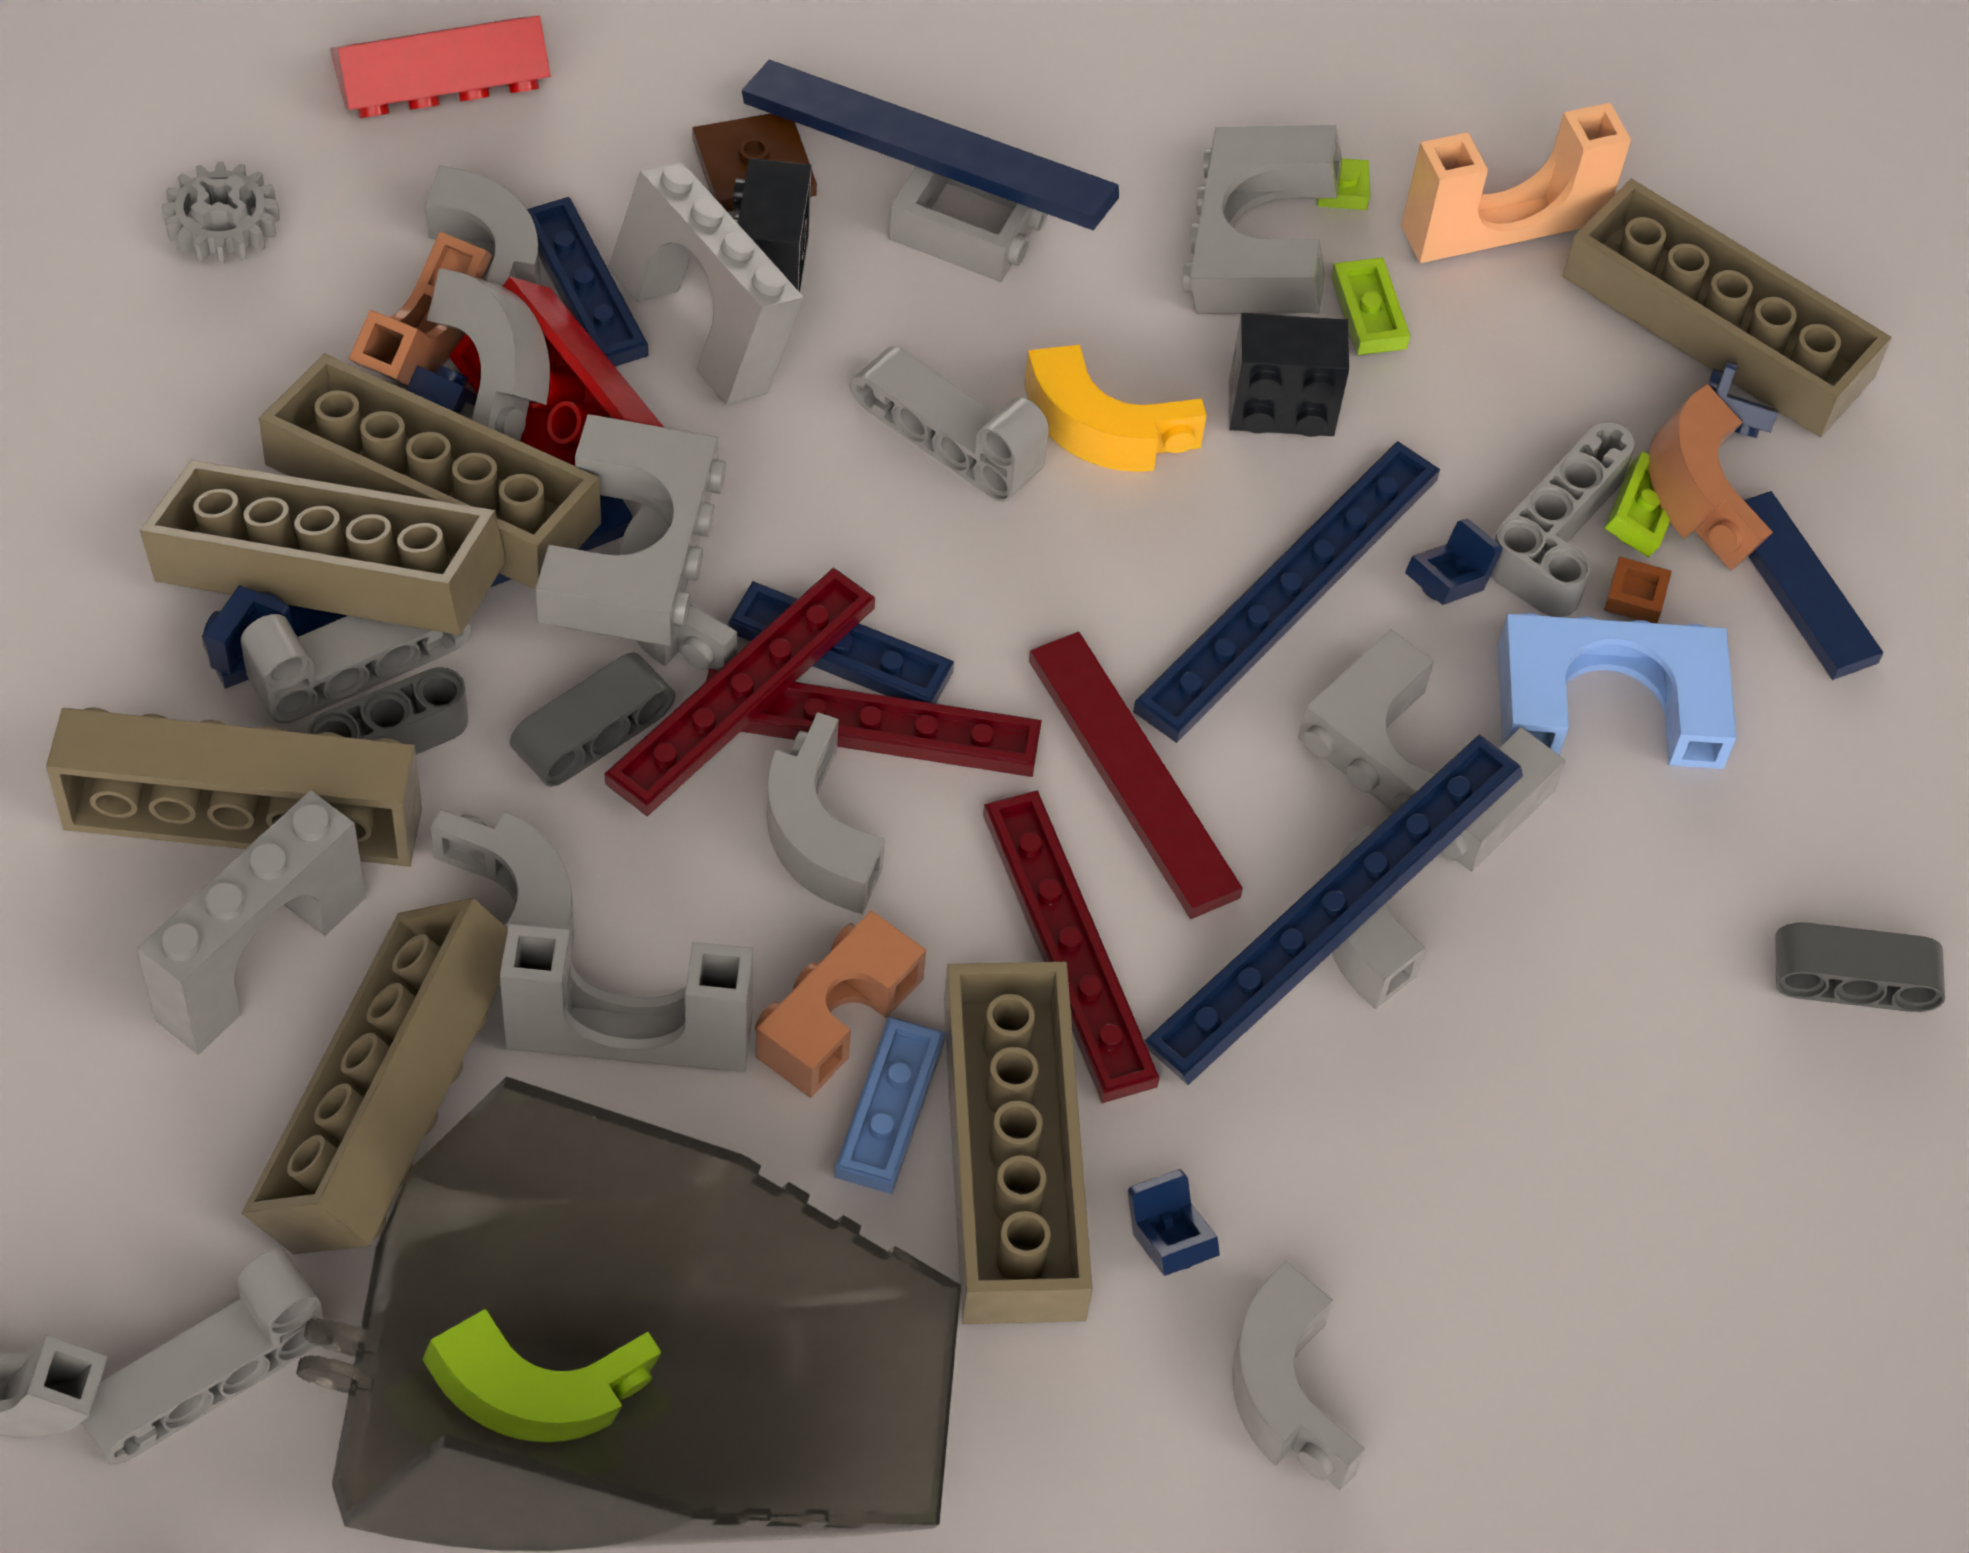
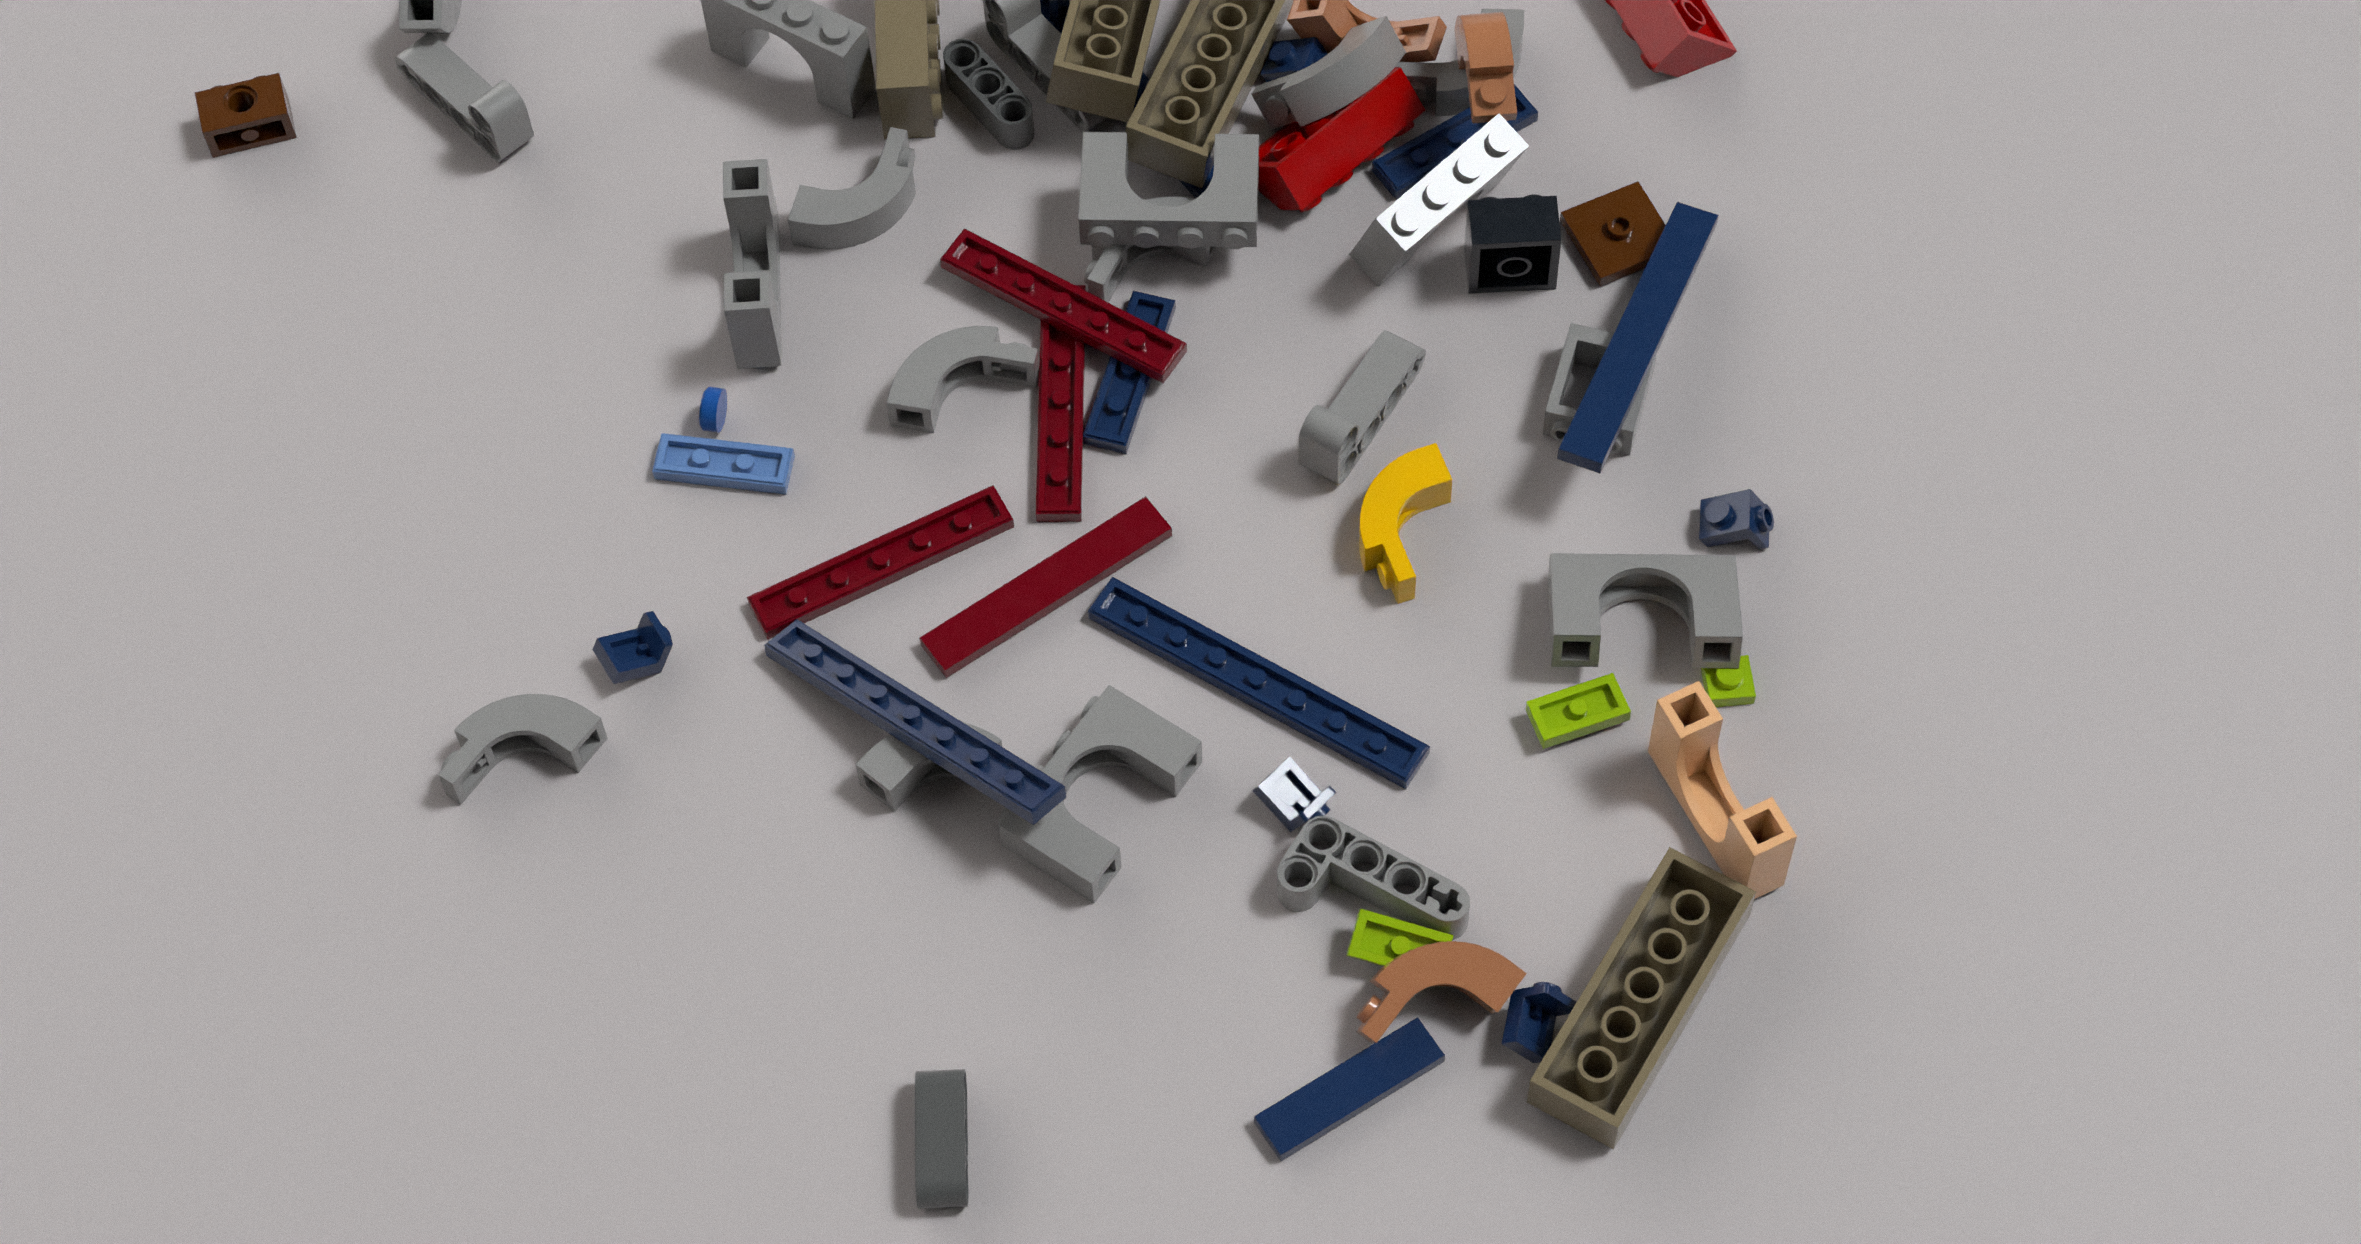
camera: 90 degrees right, 5 degrees up
dark tan brick [241,898,508,1254] -> none
clear smoke windscreen [296,1076,961,1551] -> none
lime arch [422,1308,662,1442] -> none
dark grey beam [509,652,675,787] -> none
nougat arch [755,910,926,1098] -> none
dark tan brick [944,962,1093,1325] -> none
black brick [1229,313,1349,437] -> none
light blue arch [1498,613,1737,769] -> none
dark orange plate [1604,556,1672,623] -> none
none -> blue tile [699,387,727,433]
none -> nougat arch [1454,12,1517,123]
none -> dark blue bracket [1699,489,1774,550]

